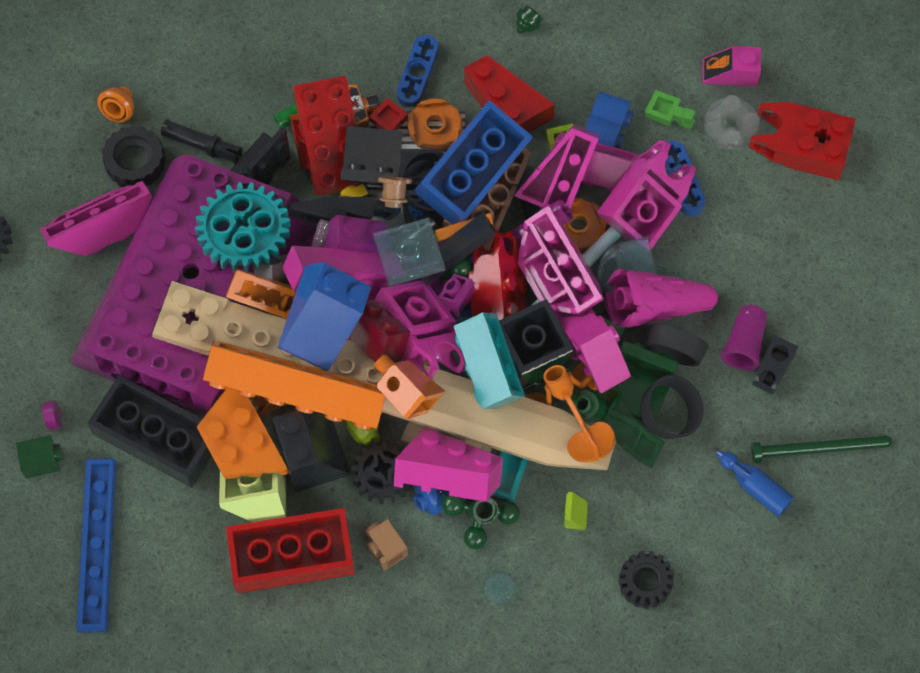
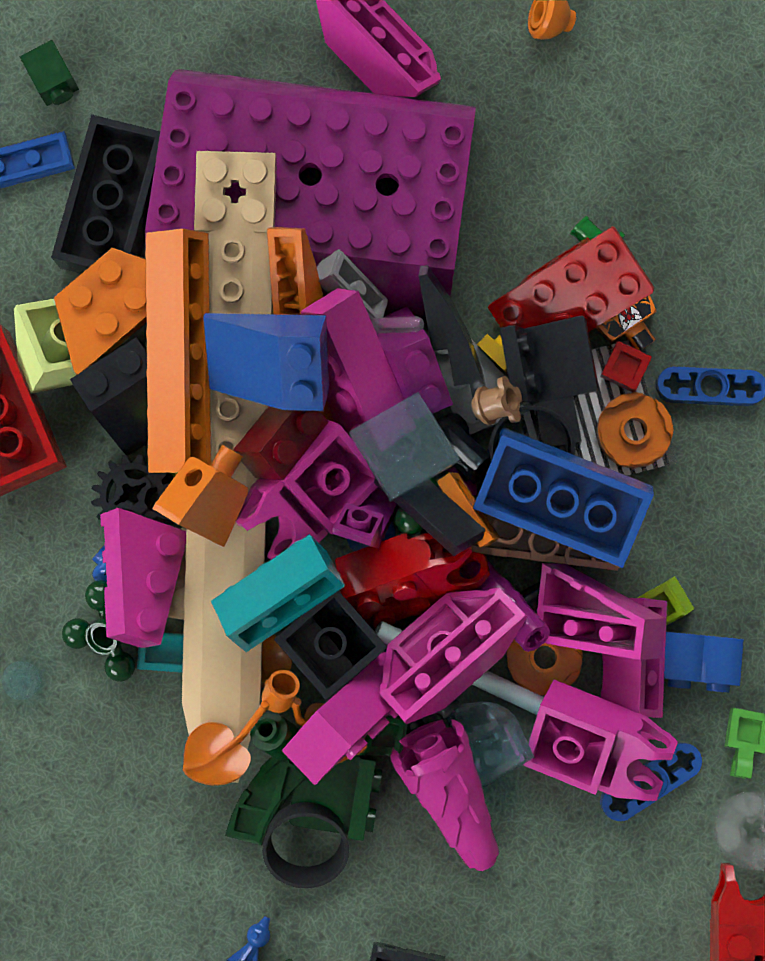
camera: 80 degrees right, 15 degrees up
magenta tile [42,400,62,430] -> none
black tyre [102,125,166,187] -> none
black pin [161,119,243,164] -> none
teal gear [195,182,291,272] -> none
black bracket [230,127,290,185] -> none
medium nougat brick [365,519,408,572] -> none
red wedge [464,55,555,133] -> none
lime slope [564,492,588,530] -> none
black tyre [619,551,674,609] -> none
black tyre [645,324,709,367] -> none
magenta plant [720,304,767,371] -> none

